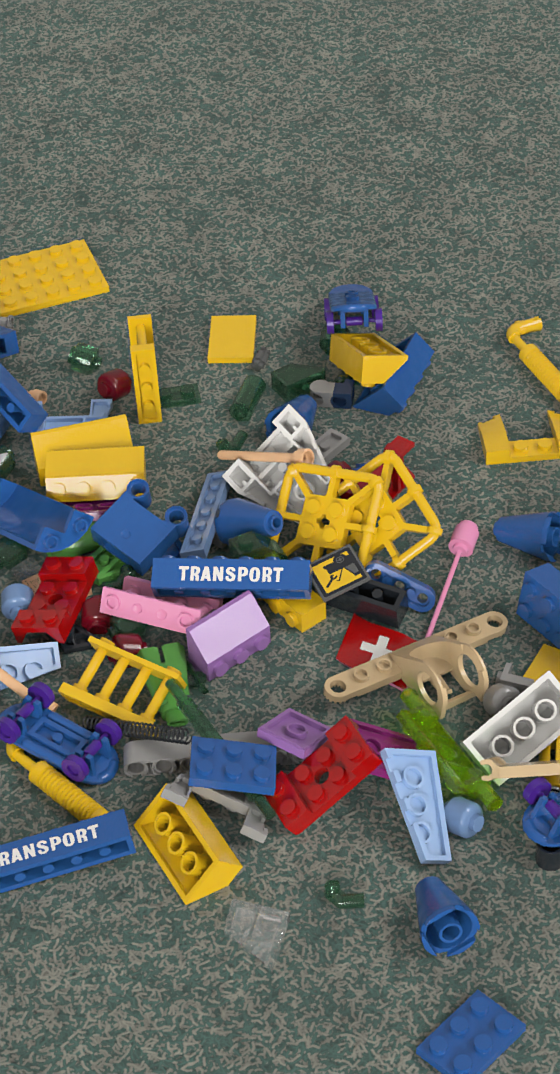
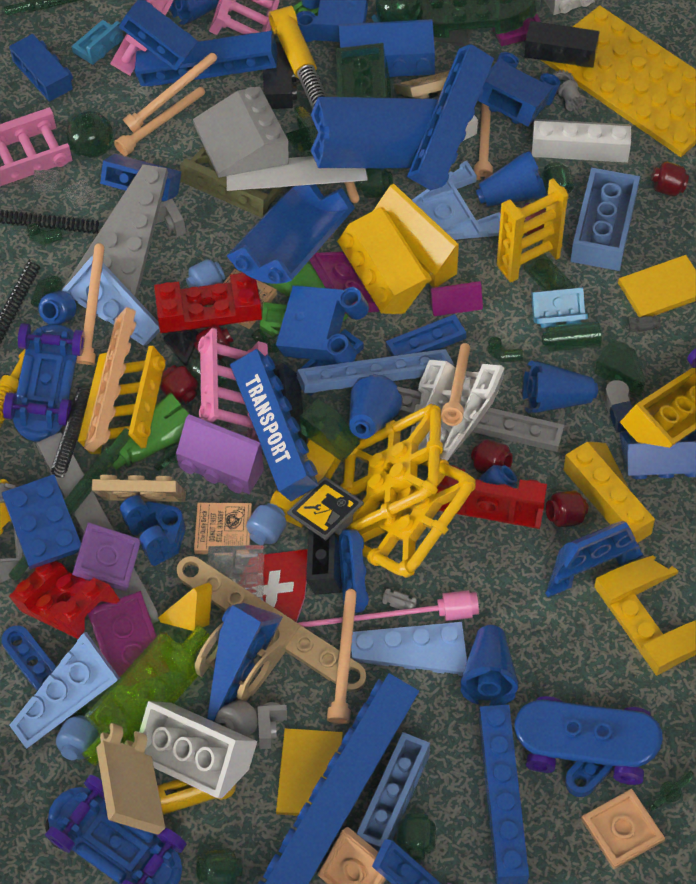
camera: 65 degrees right, 15 degrees up
none -> blue plate [1,626,56,691]
none -> light nougat plate [84,307,136,452]
none -> tan plate [92,475,186,502]
none -> blue piece [120,495,186,566]
none -> yellow slope [158,582,212,631]
none -> light nougat tile [194,503,252,555]
none -> blue wedge [207,603,283,722]
none -> clear slope [208,545,265,600]
none -> medium blue head [246,503,287,545]
none -> light nougat piece [327,589,356,724]
none -> light blue wing [351,622,467,676]
none -> light grey piece [382,588,417,610]
none -> blue plate [386,314,466,356]
none -> magenta slope [430,281,483,316]
none -> blue cone [476,151,547,207]
none -> dark azure bracket [531,287,588,328]
none -> white slope [532,119,631,163]
none -> dark red head [545,490,588,527]
none -> blue wedge [545,521,644,598]
none -> yellow wedge [563,442,655,543]
none -> medium blue brick [571,167,640,271]
none -> dark red head [650,161,689,197]

